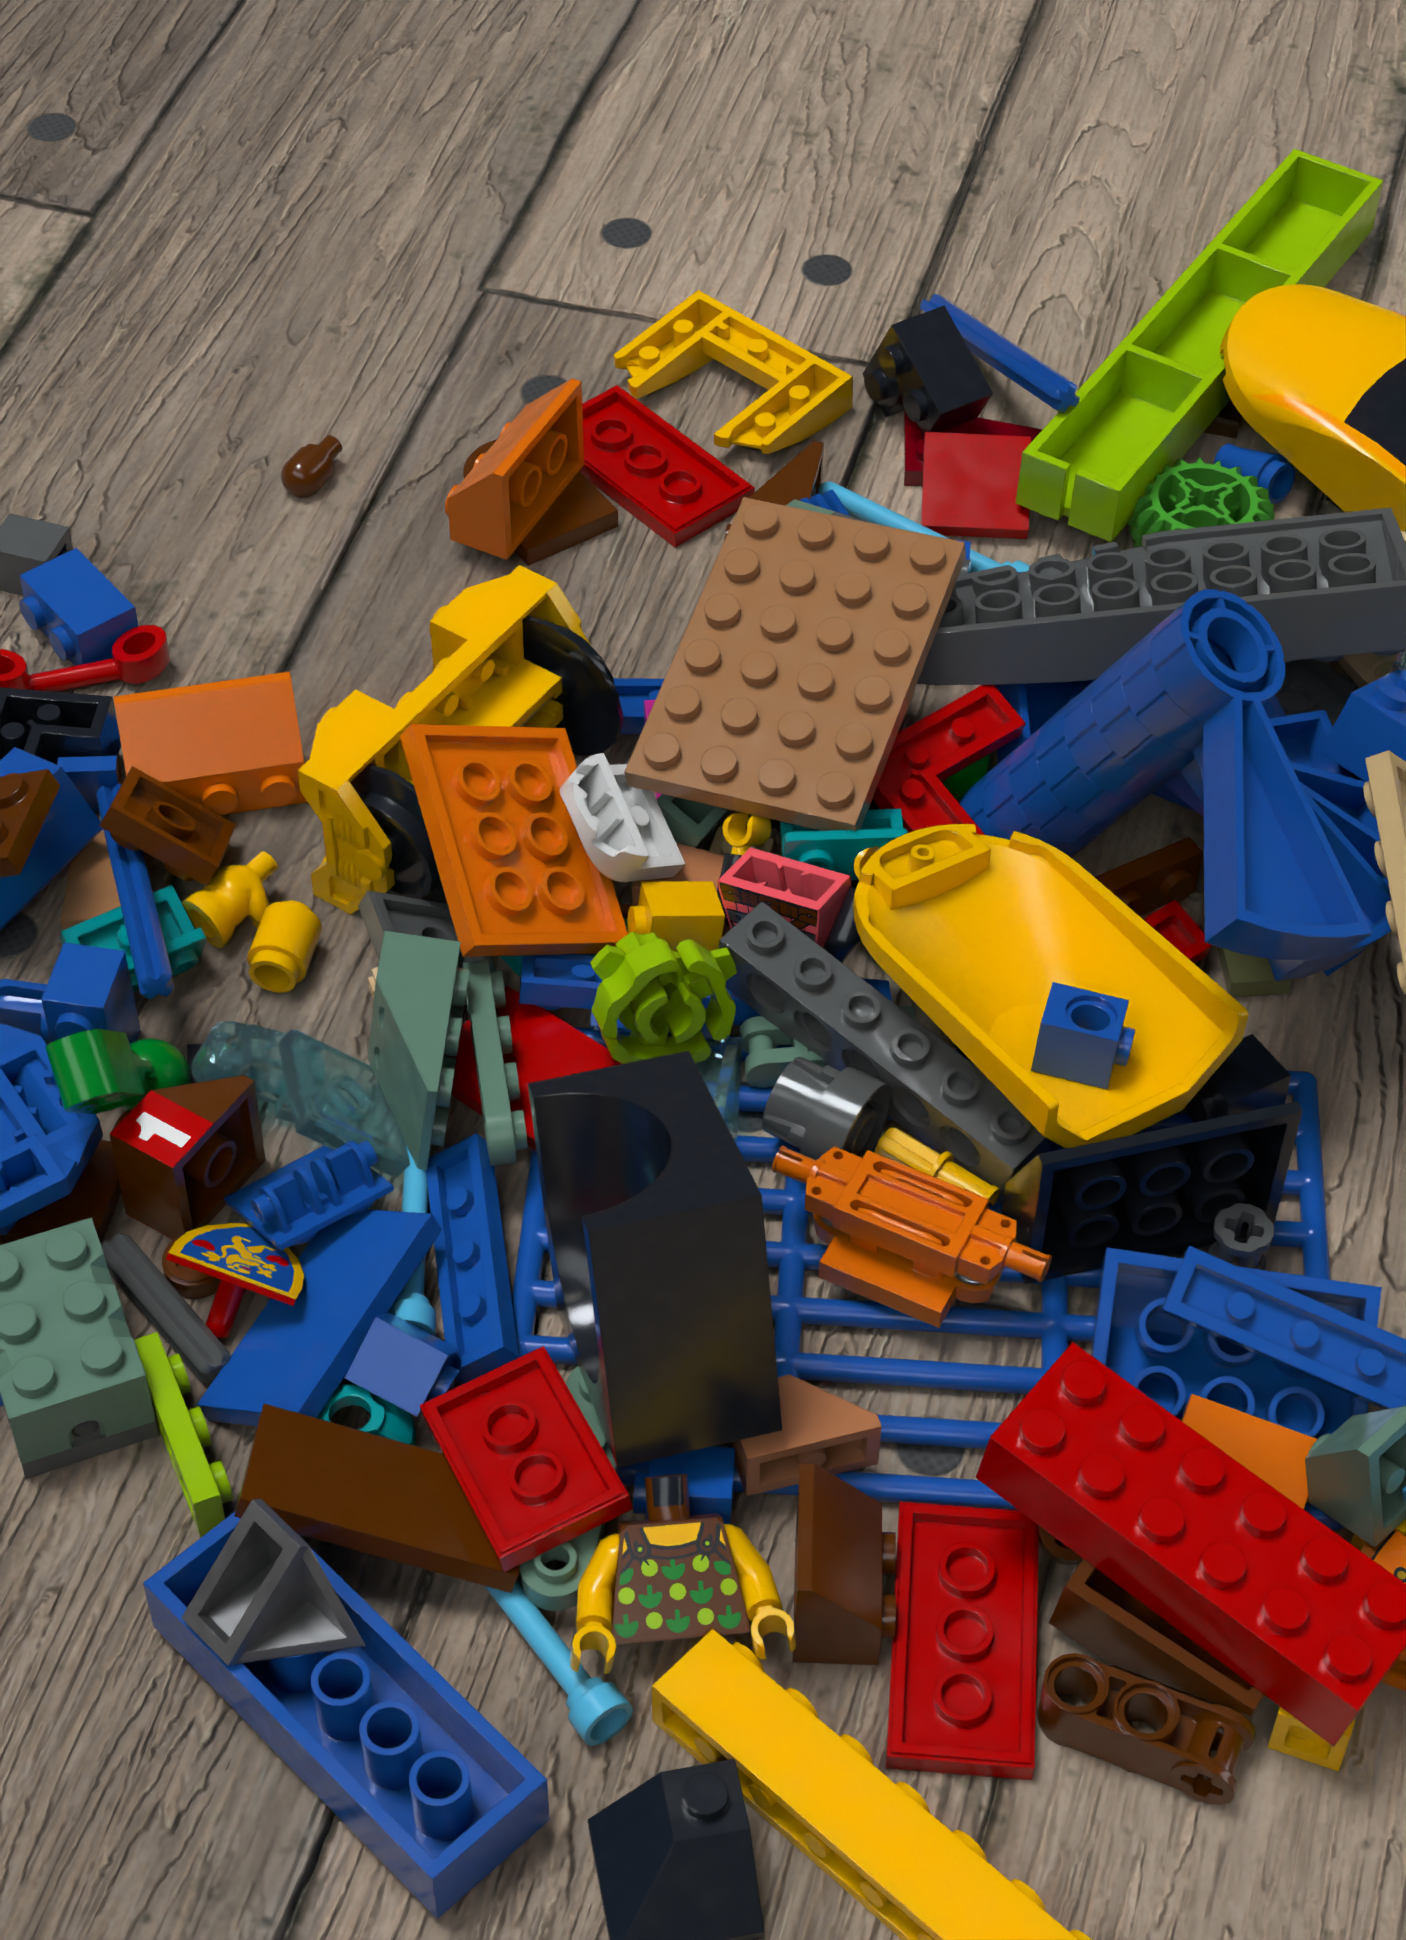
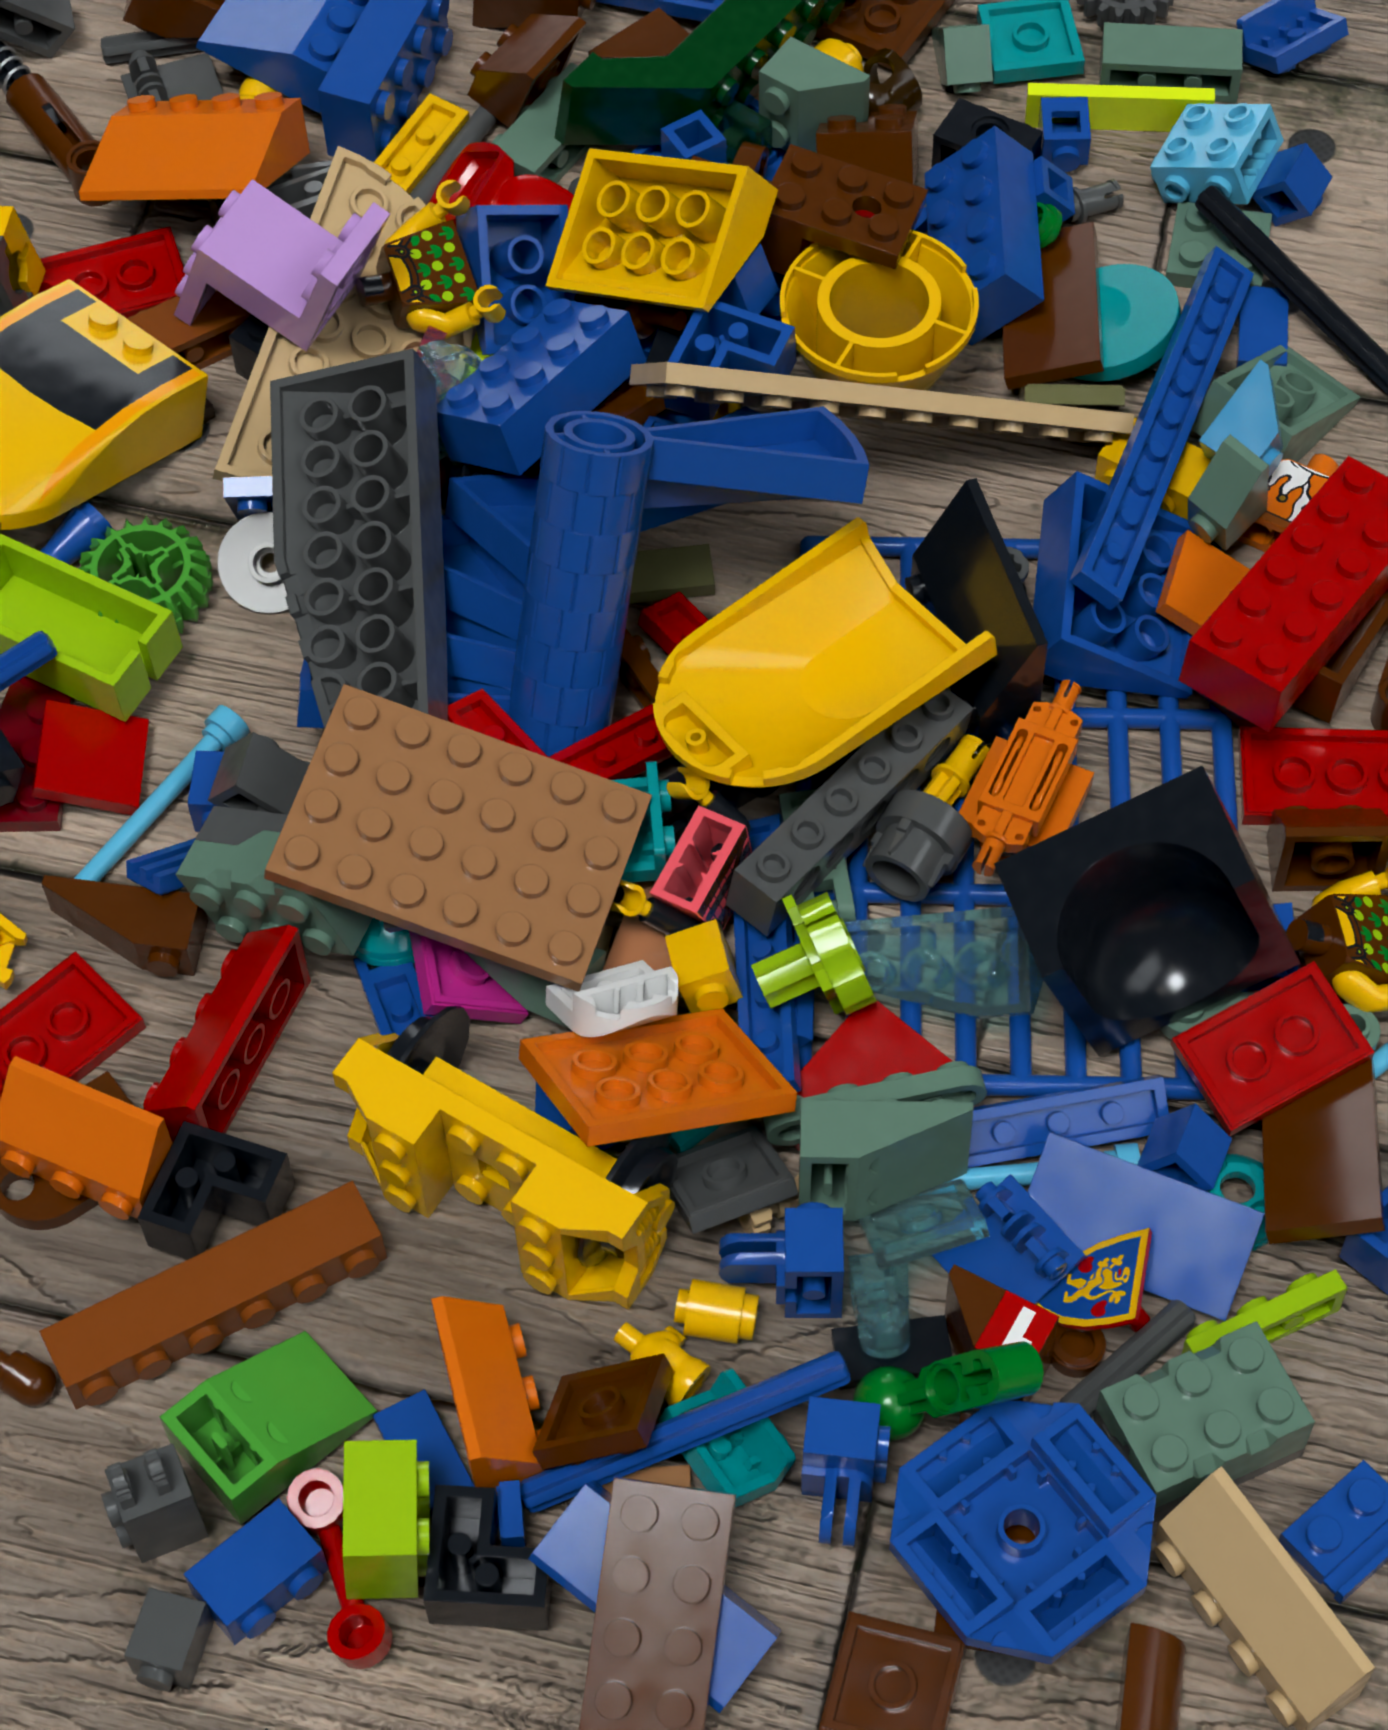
camera: 90 degrees left, 10 degrees up
blue brick [1031,982,1135,1089] -> none
none -> dark orange brick [39,1181,387,1410]
none -> dark grey hinge [101,1443,209,1563]
none -> black brick [138,1121,295,1259]
none -> red slope [143,925,311,1144]
none -> bright green slope [159,1331,377,1525]
none -> lime brick [343,1440,430,1599]
none -> blue brick [719,1202,844,1318]

